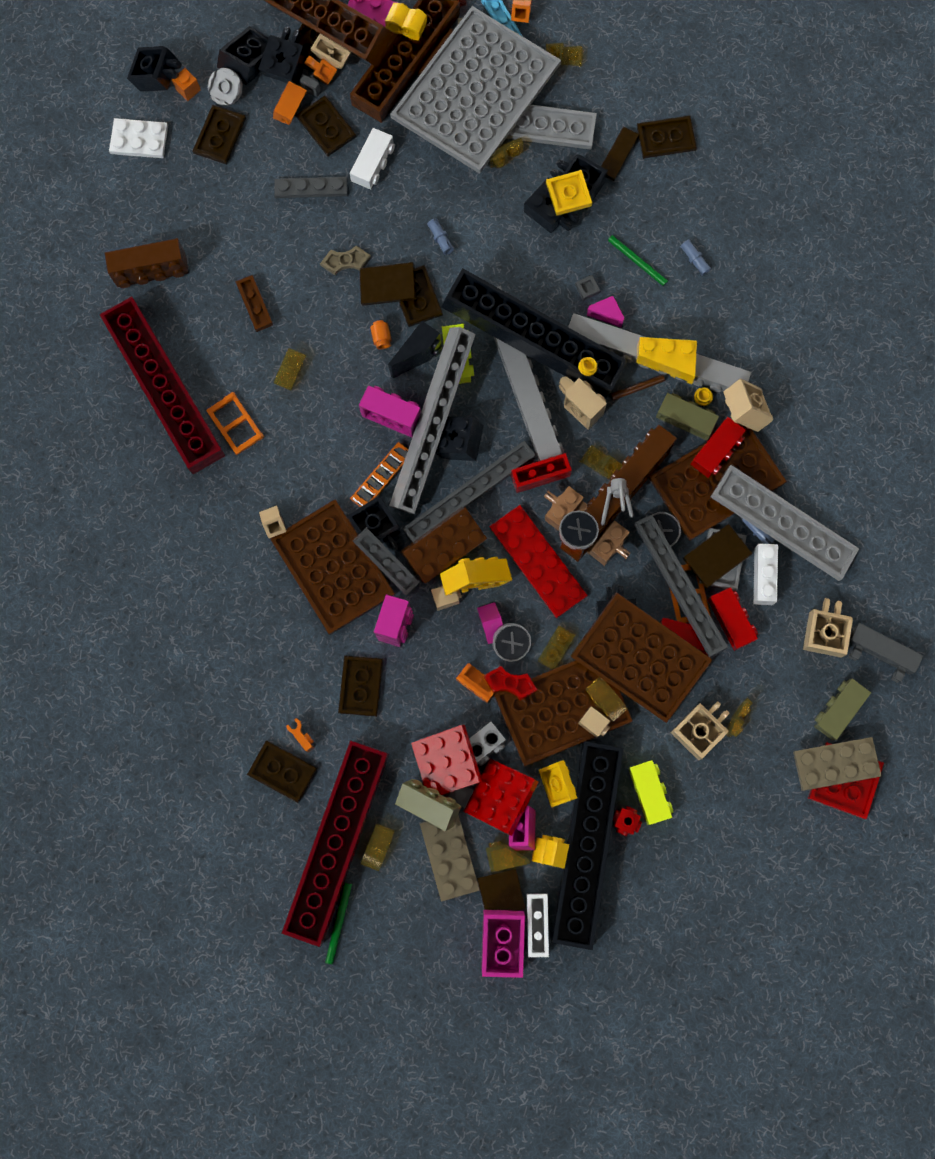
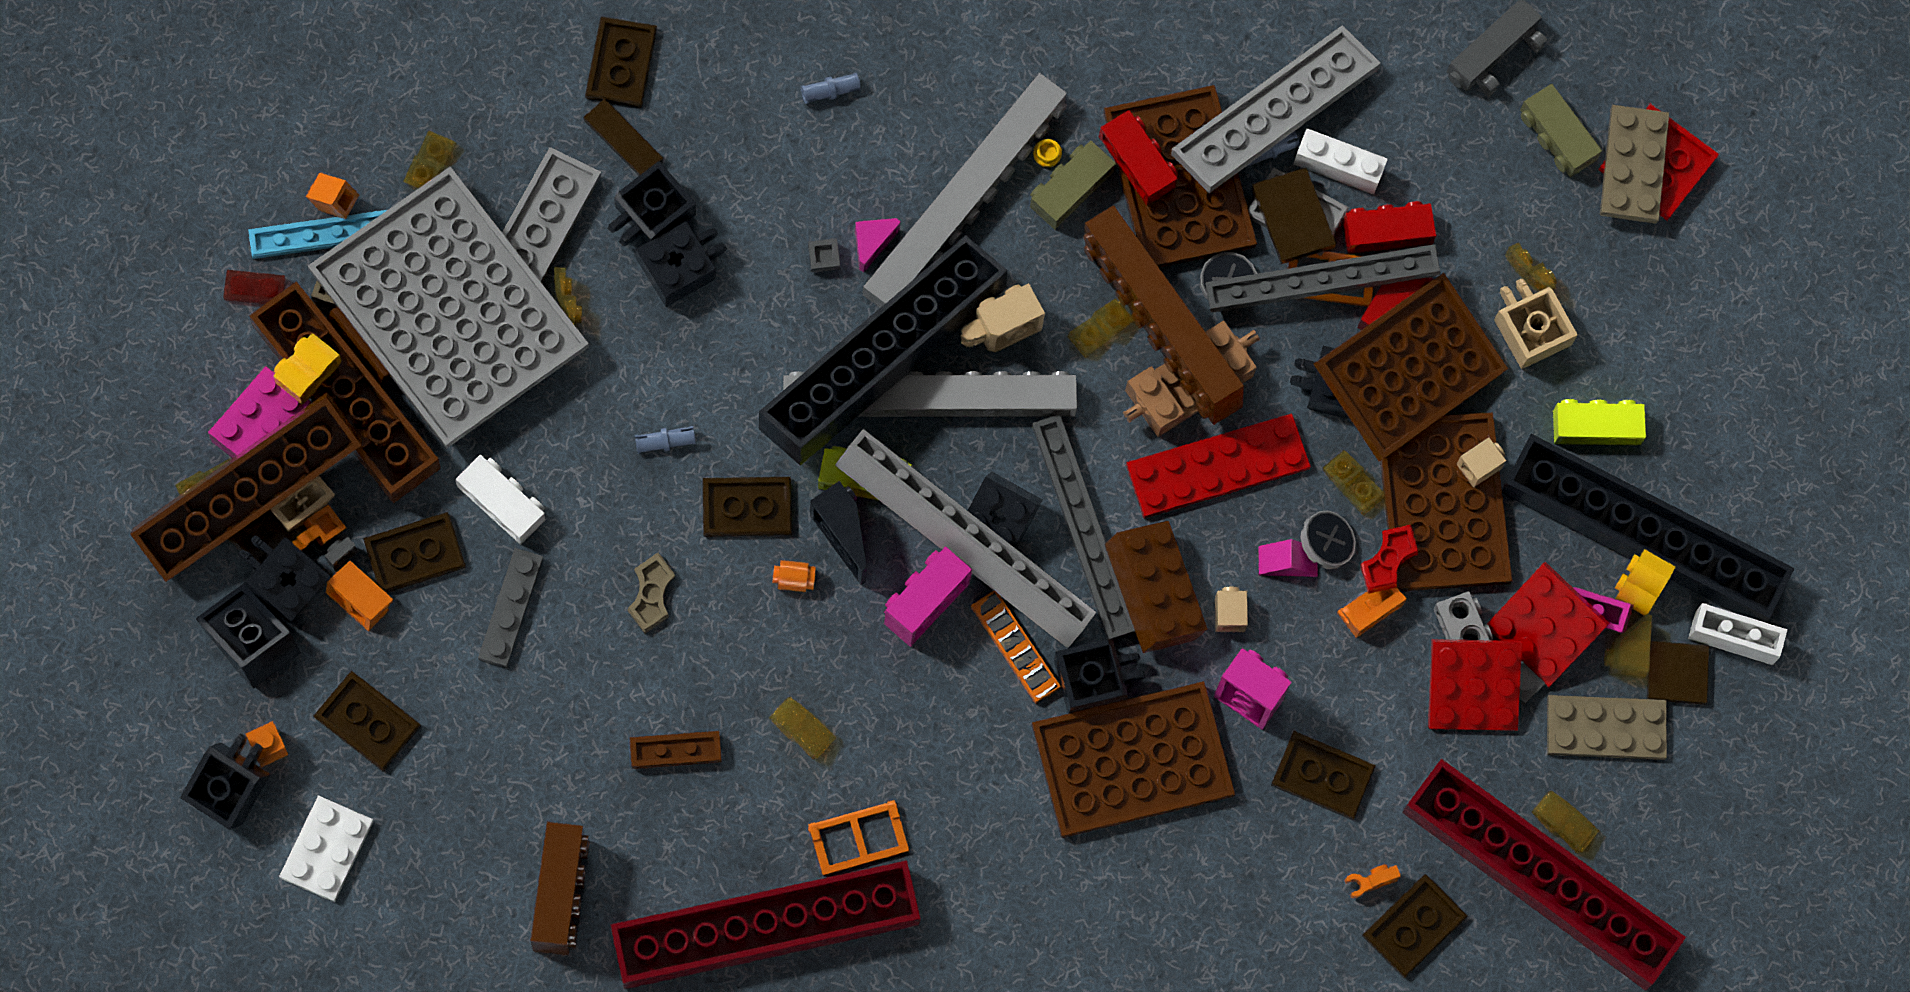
camera: 85 degrees left, 5 degrees down
light grey tile [208,68,243,106] -> none
tan brick [259,506,286,538] -> none
green bar [325,883,352,965] -> none
dark grey plate [353,527,420,595] -> none
dark brown tile [360,262,416,306] -> none
olive brick [395,779,461,831] -> none
yellow wedge [440,556,512,596] -> none
dark pink brick [481,910,525,978] -> none
red brick [511,453,572,493] -> none
yellow plate [539,760,577,808] -> none
yellow plate [546,170,592,216] -> none
black tile [559,510,599,550] -> none
yellow plate [578,357,597,376] -> none
clear yellow slope [586,677,627,721] -> none
light grey plant [601,478,633,525] -> none
green bar [608,235,668,286] -> none
reddish brown bar [610,374,665,401] -> none
red brick [613,806,642,837] -> none
yellow wedge [636,337,697,384] -> none
tan hinge [723,378,773,432] -> none
tan hinge [803,598,853,658] -> none

